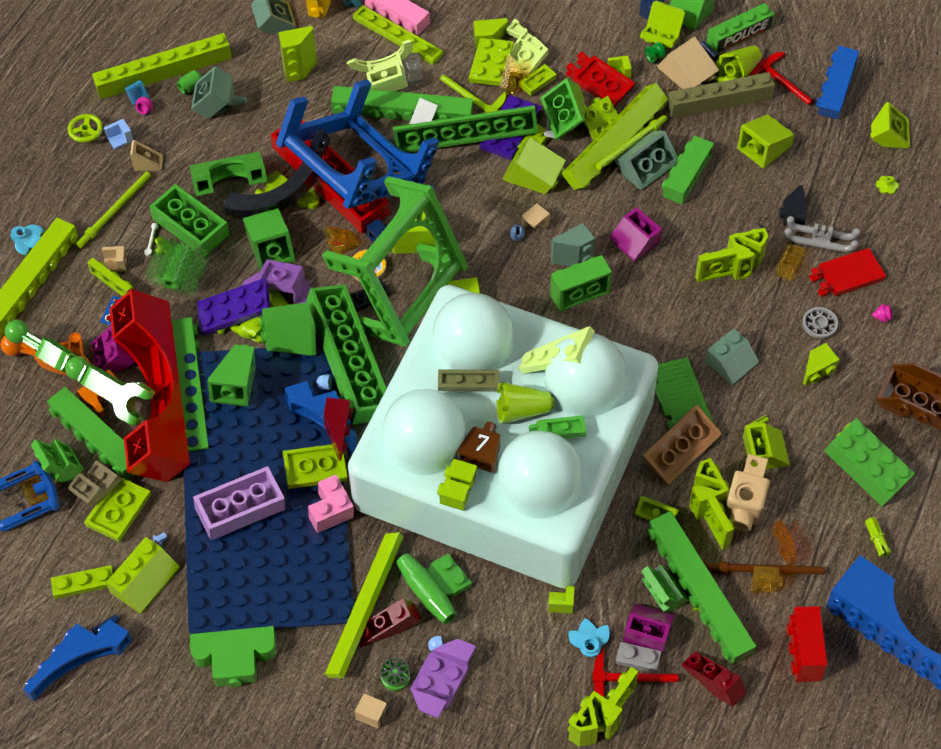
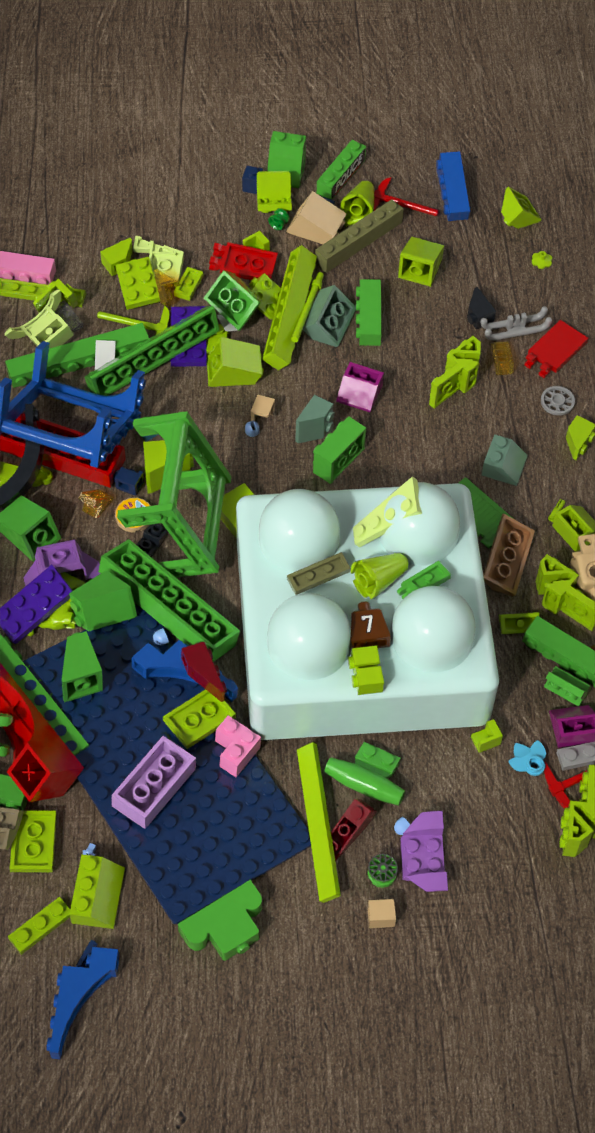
camera: 30 degrees left, 0 degrees up
none -> lime bracket [33,279,78,313]

